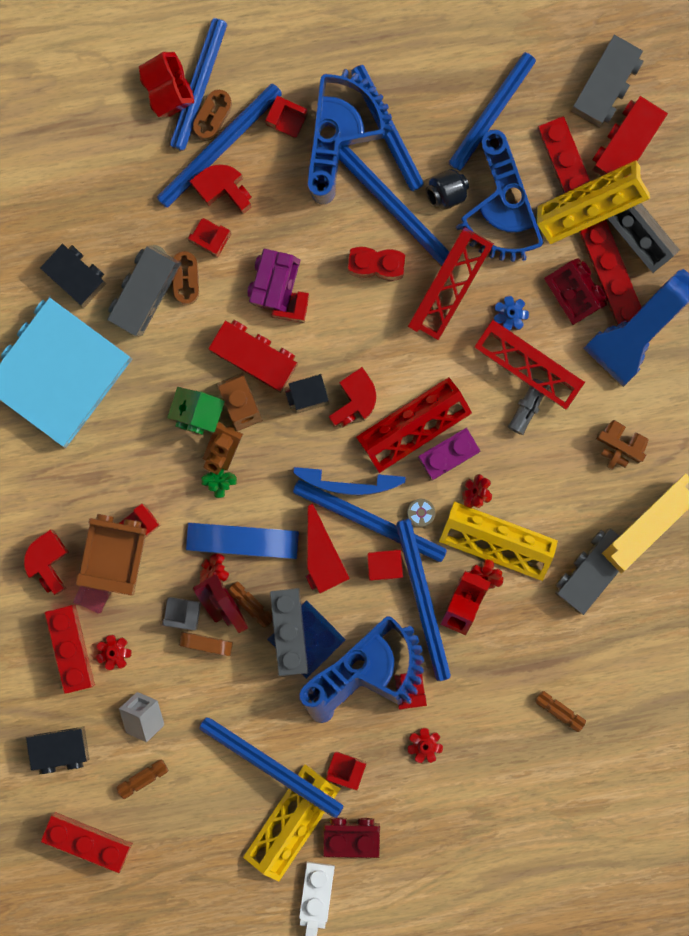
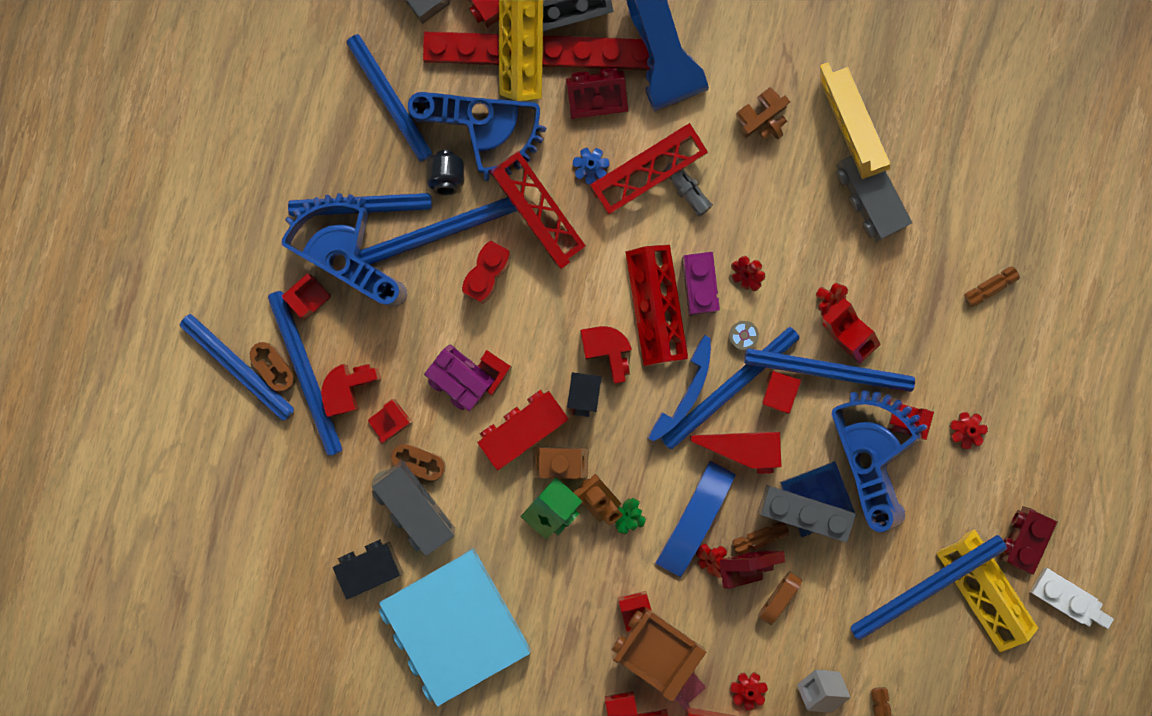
camera: 60 degrees left, 0 degrees up
red brick [139,52,194,117] -> none
flat silver panel [162,597,201,630] -> none
red panel [326,751,367,791] -> none
yellow fence [439,501,558,581] -> none

